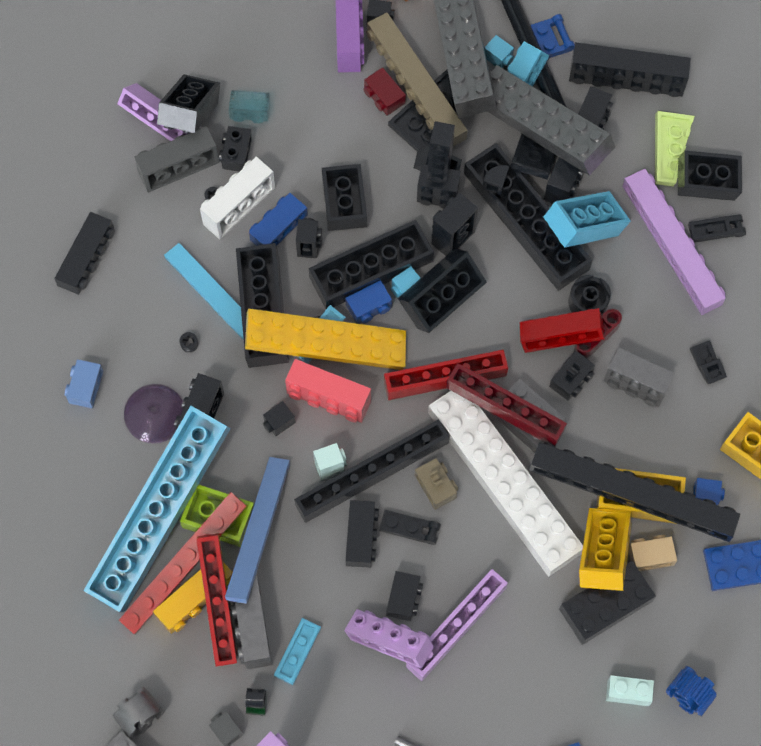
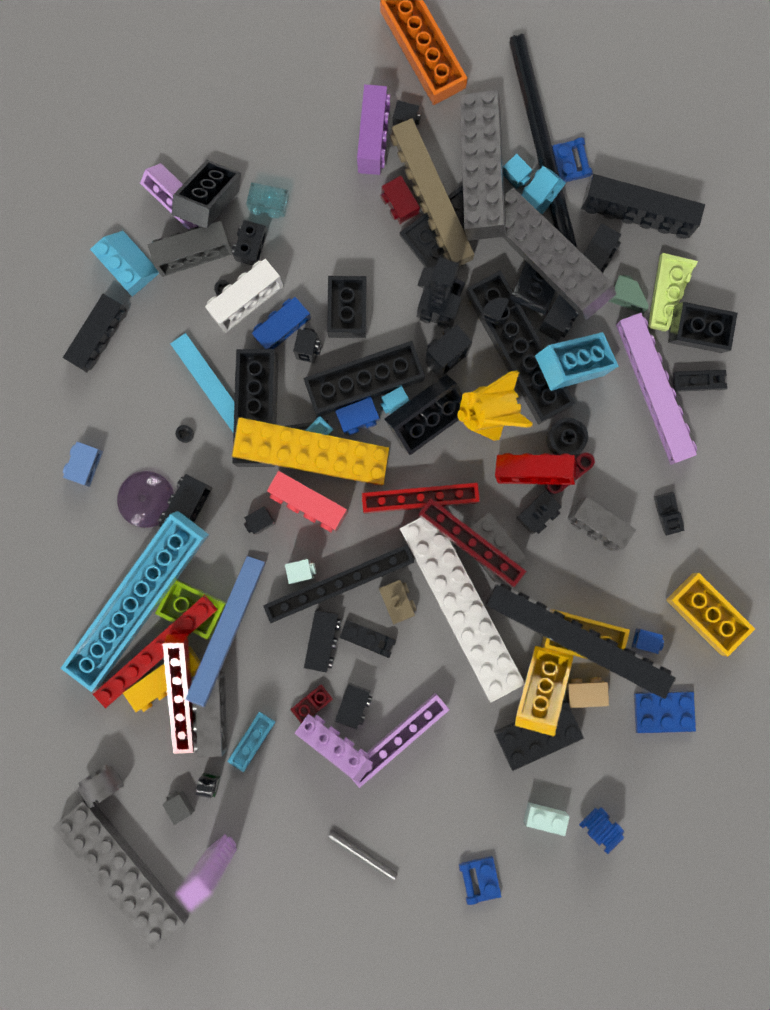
camera: 10 degrees right, 15 degrees up
none -> medium azure slope [90,231,159,297]
none -> dark red slope [290,684,333,724]
none -> yellow brick [457,370,533,441]
none -> sand green slope [609,275,649,314]

